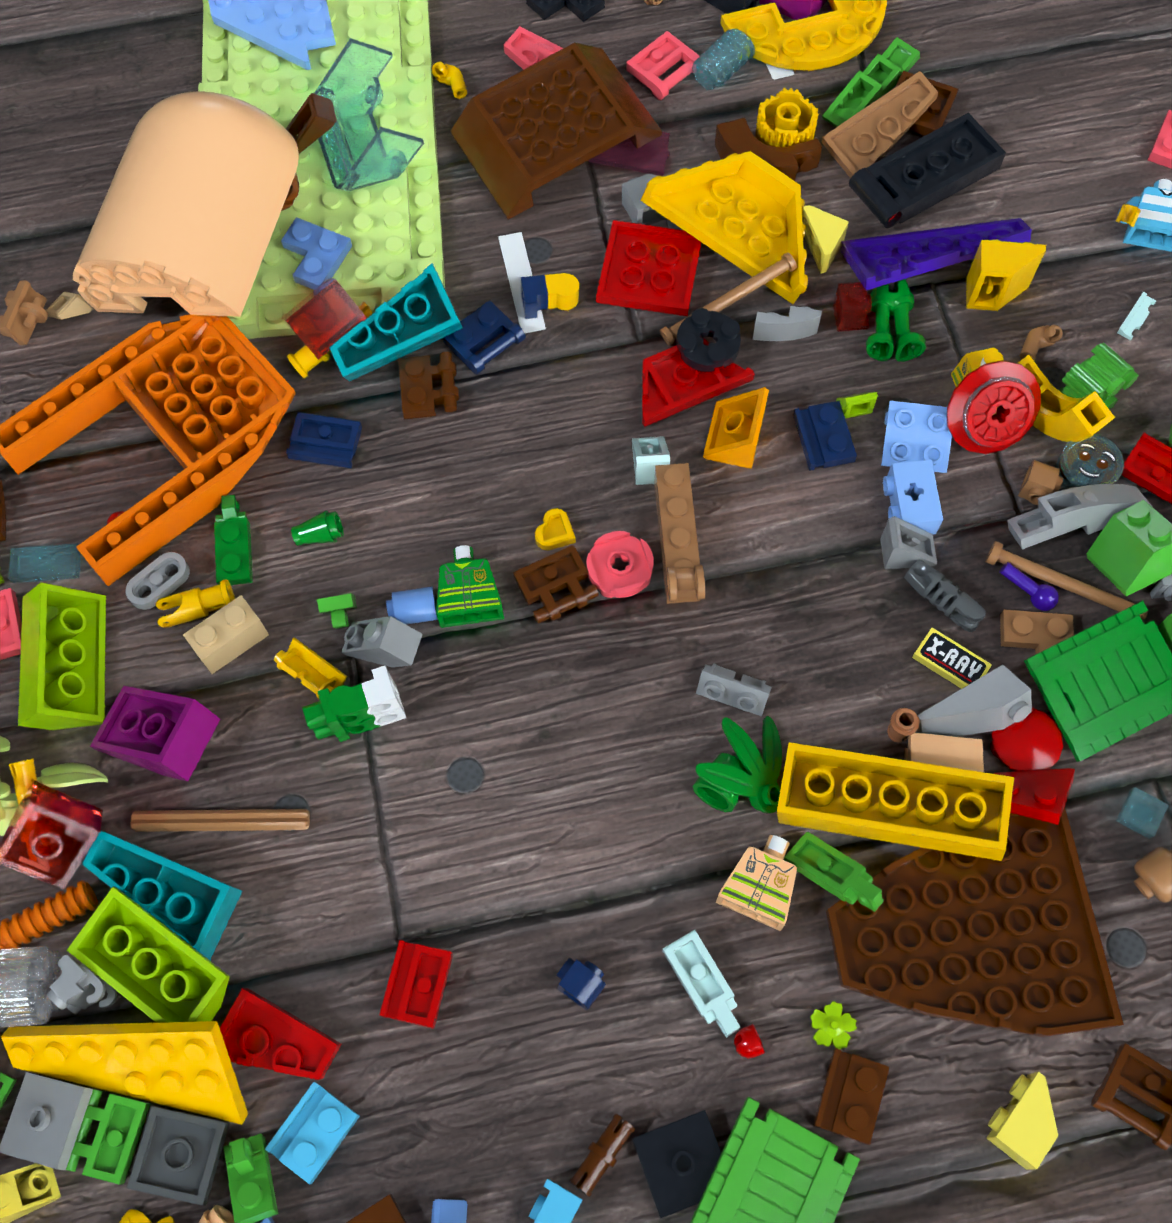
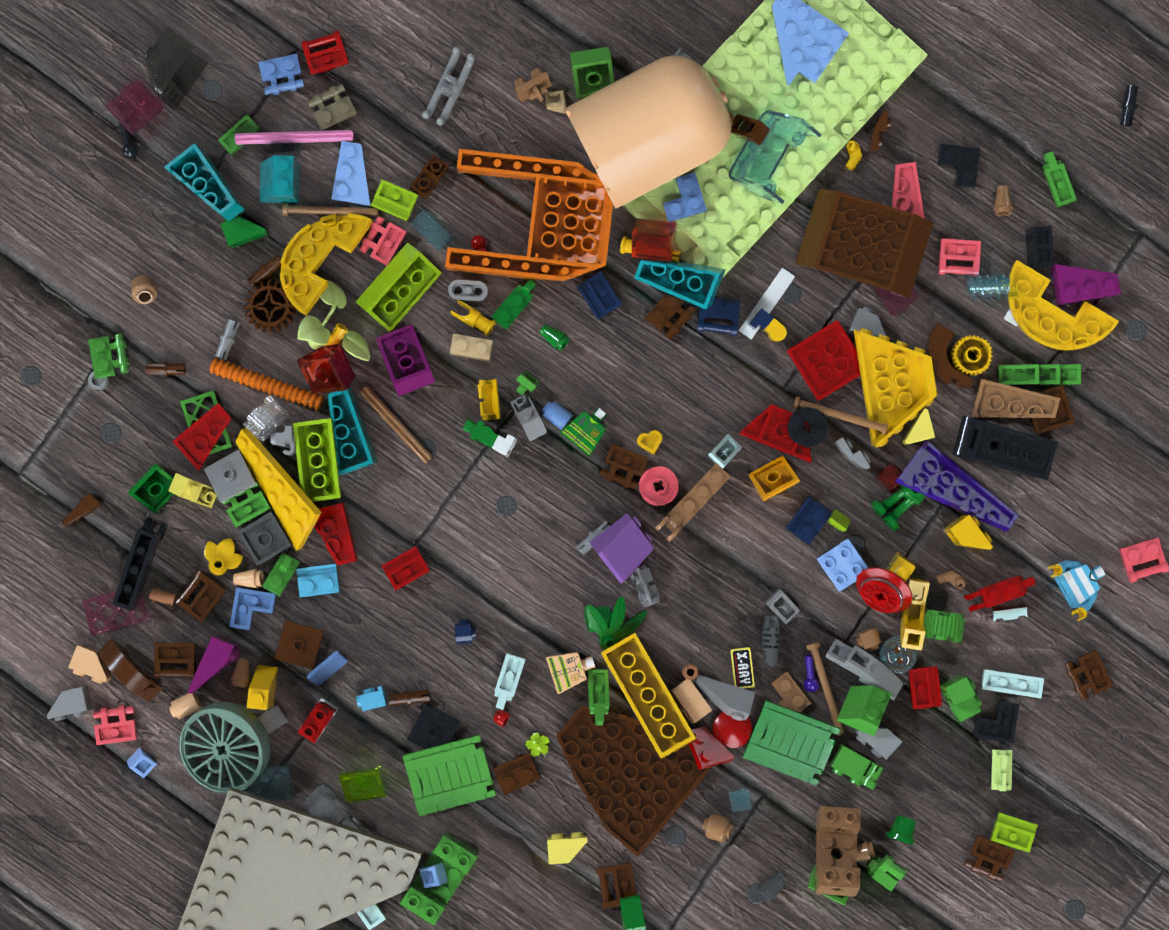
camera: 50 degrees right, 20 degrees up
light blue brick [883,460,943,534] -> none
none -> bright green slope [570,47,614,99]
none -> light grey pin [575,521,610,556]
none -> medium lavender slope [589,514,654,583]
none -> reddish brown slope [868,111,891,154]
none -> red hinge [964,575,1036,612]

